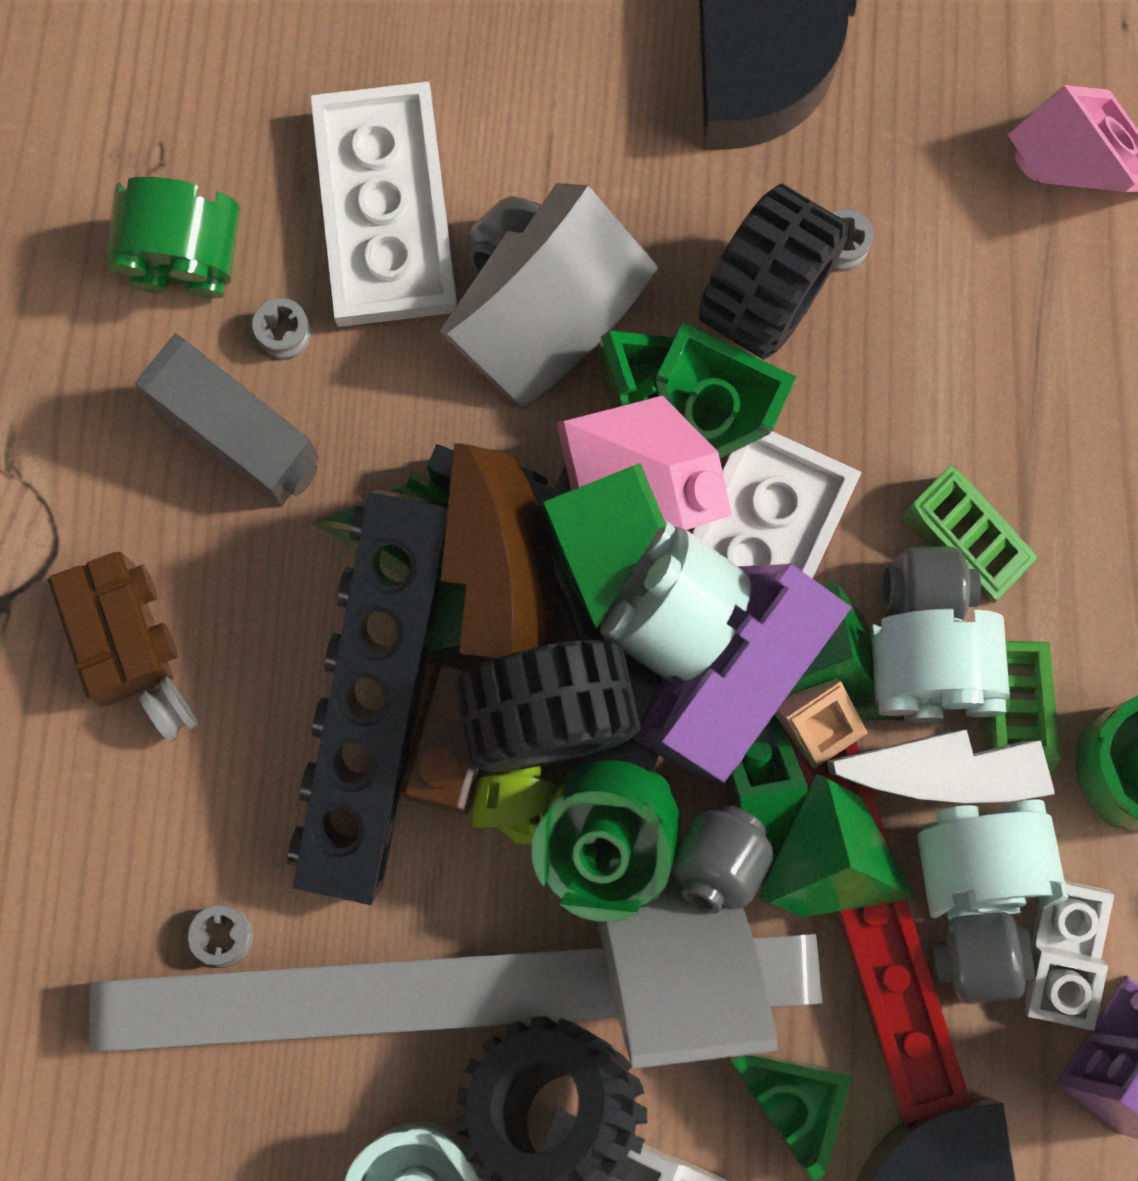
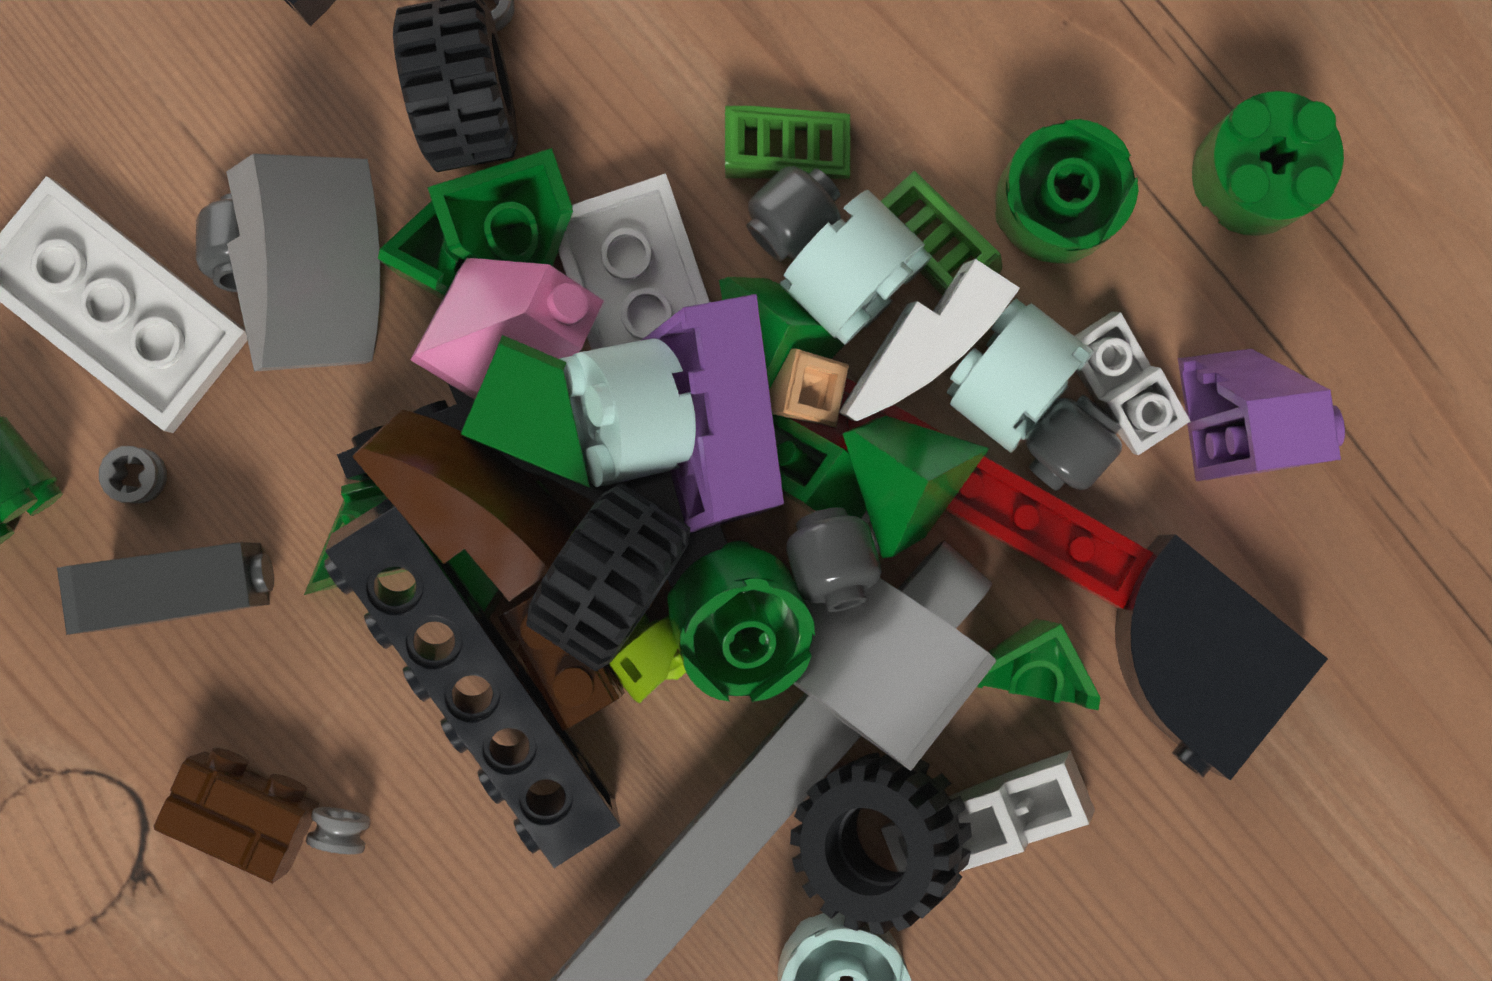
camera: 45 degrees left, 10 degrees up
light grey bush [188,905,253,968] -> none

